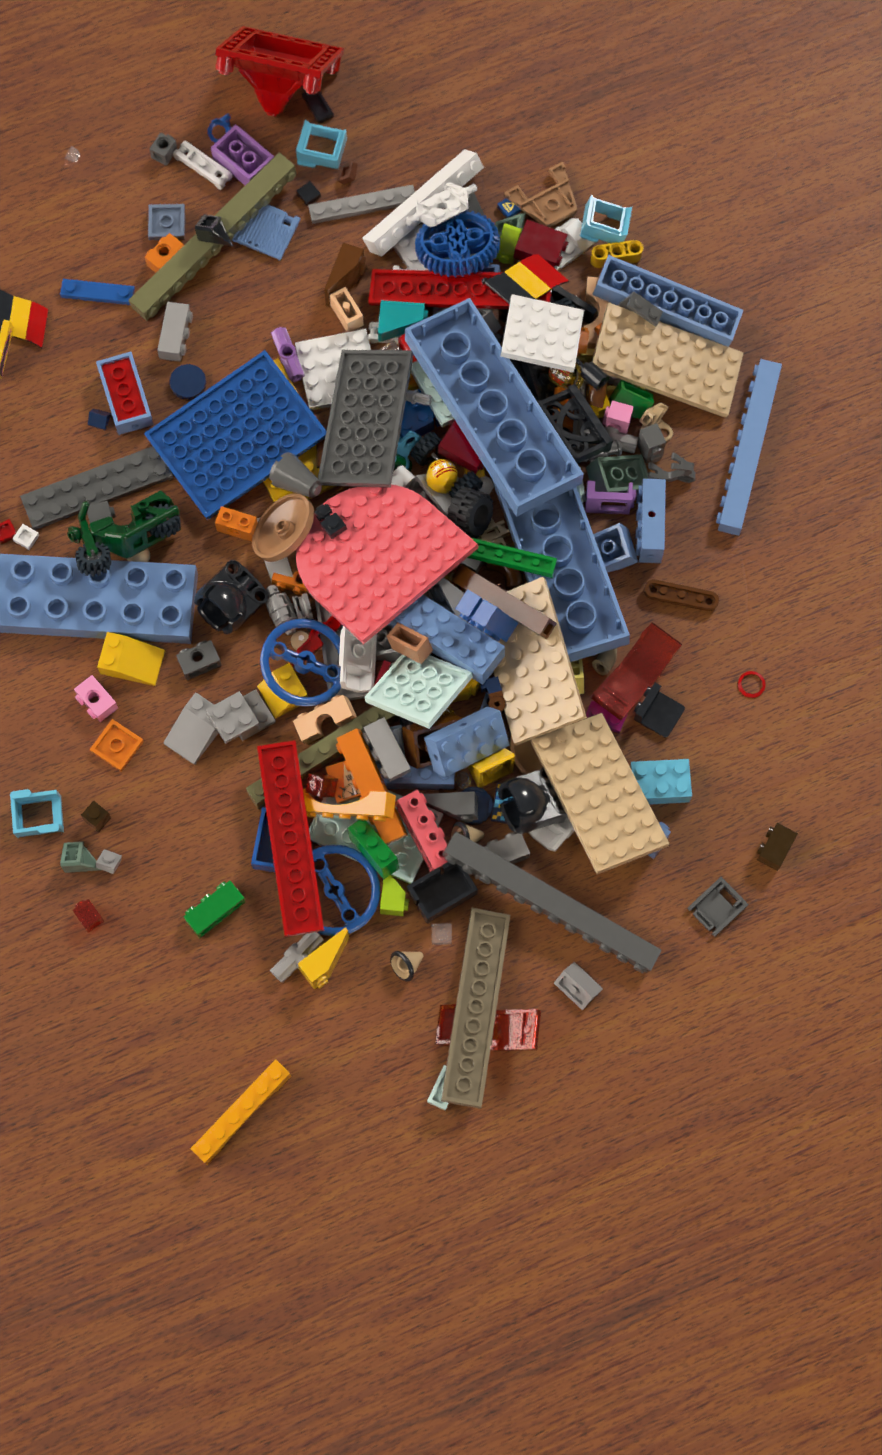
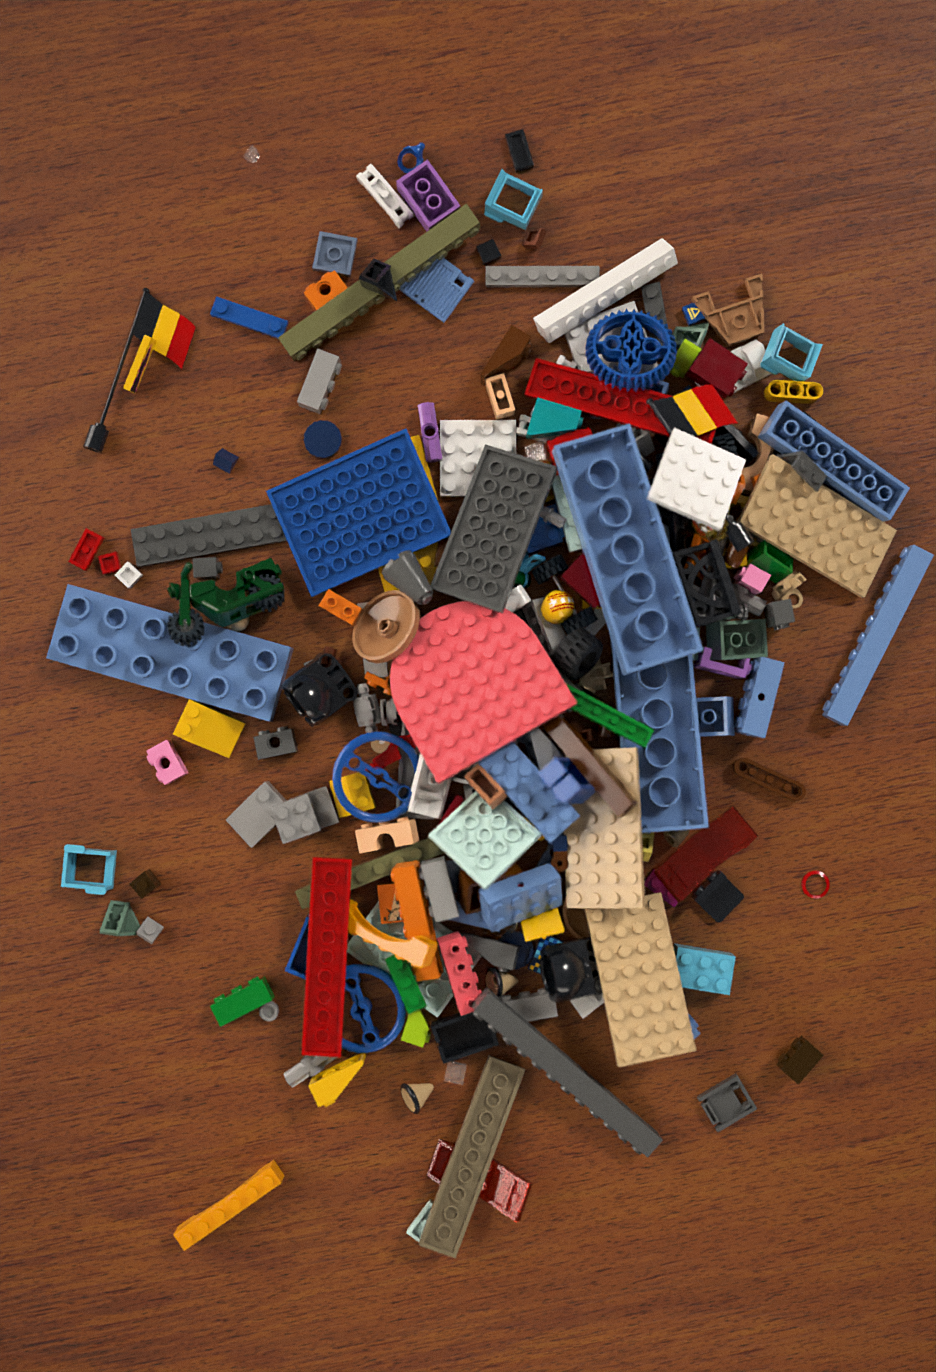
camera: 10 degrees right, 15 degrees up
clear red brick [72,899,104,933] -> none
orange tile [89,719,144,772] -> none
red brick [96,352,154,435] -> none
dark grey brick [150,133,177,166] -> none
red piece [215,26,344,117] -> none
clear red brick [305,774,338,797] -> none
black plate [314,503,347,539] -> none
white plate [406,183,477,227] -> none
light grey panel [554,962,603,1010] -> none
dark grey piece [648,452,696,483] -> none
none -> light grey tile [259,1001,279,1021]

